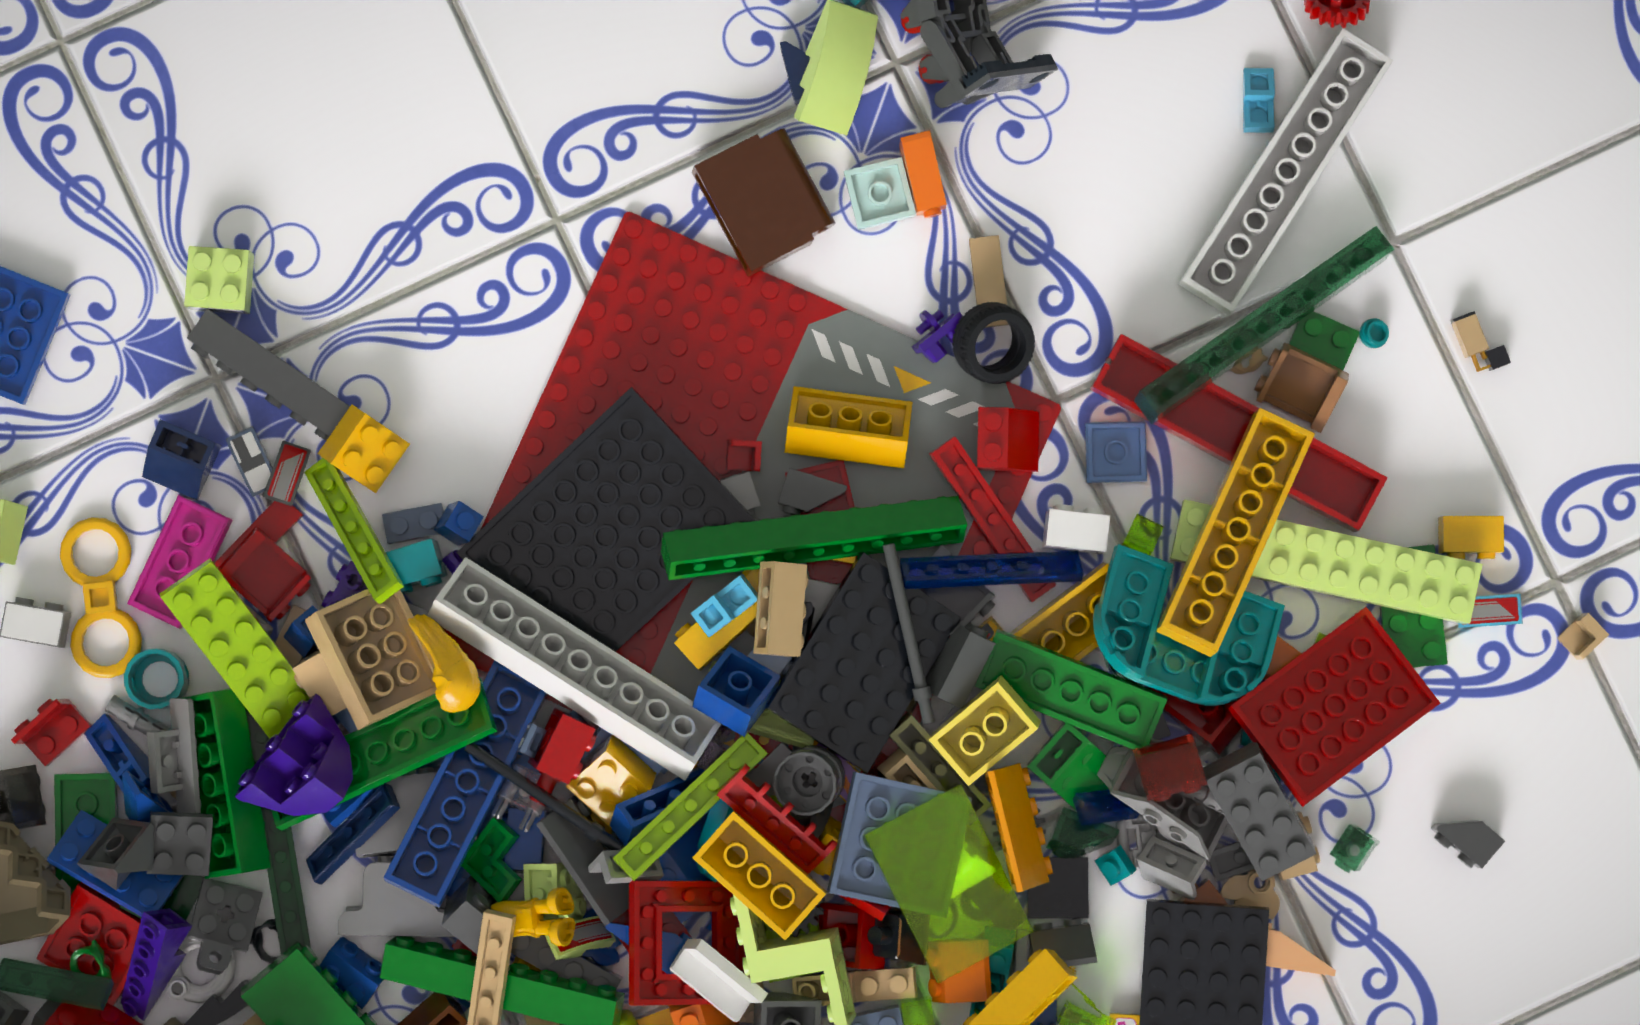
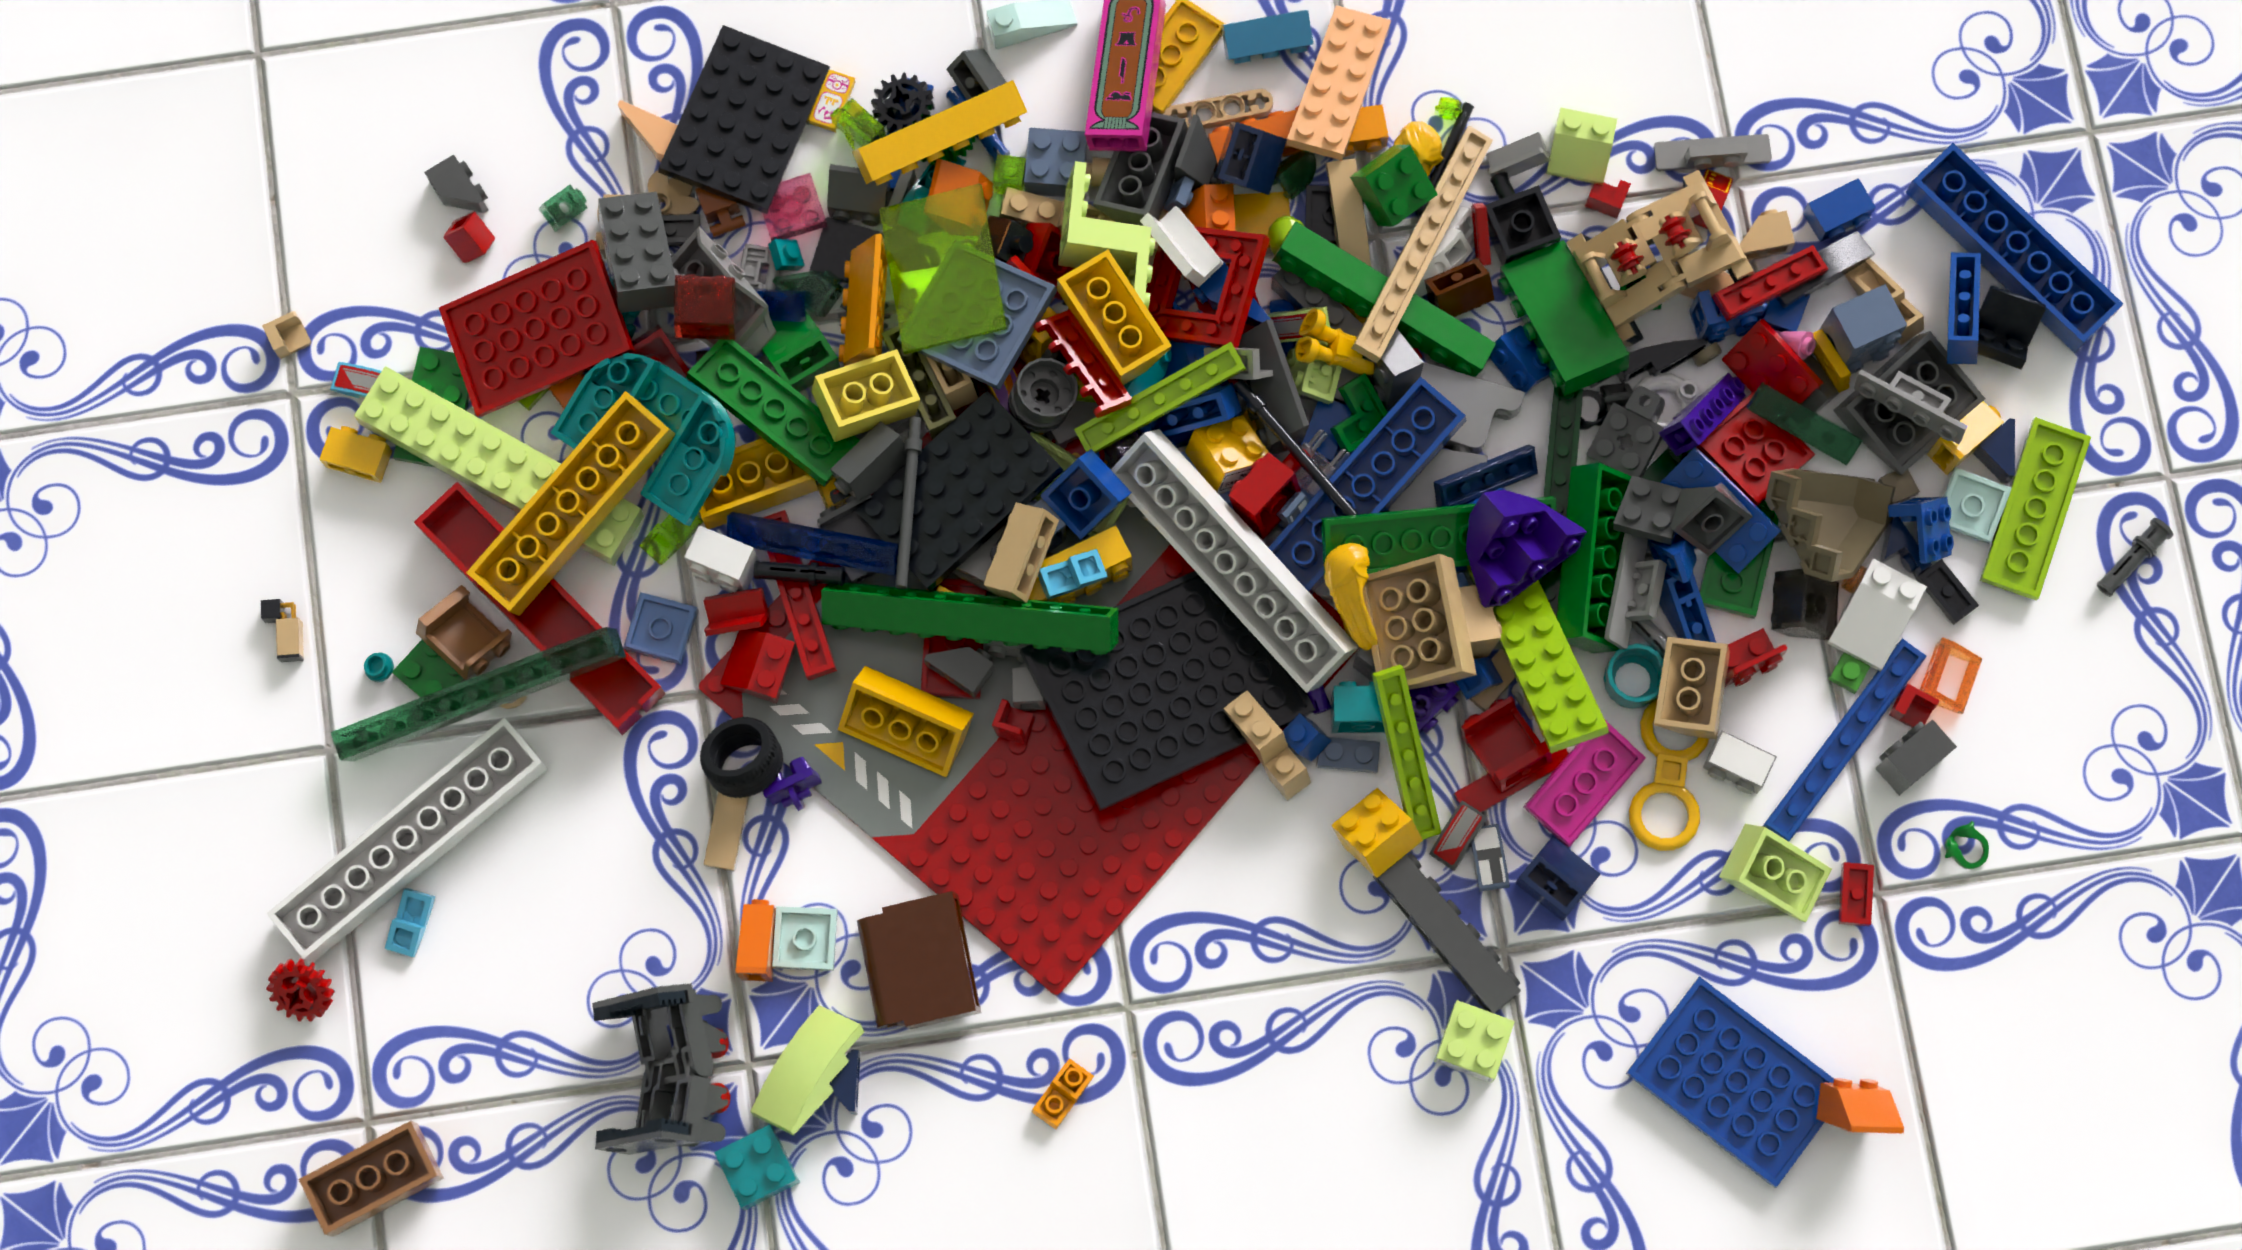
camera: 160 degrees left, 10 degrees down
green piece [70,940,112,985] -> none
light grey panel [1137,836,1207,900] -> none
none -> red panel [443,211,495,263]
none -> red panel [703,587,770,636]
none -> black pin [754,560,846,586]
none -> clear pink plate [763,173,828,241]
none -> light orange slope [1031,1058,1094,1130]
none -> tan arch [1223,690,1311,801]
none -> dark grey slope [1600,383,1633,407]
none -> tan slope [1654,636,1730,740]

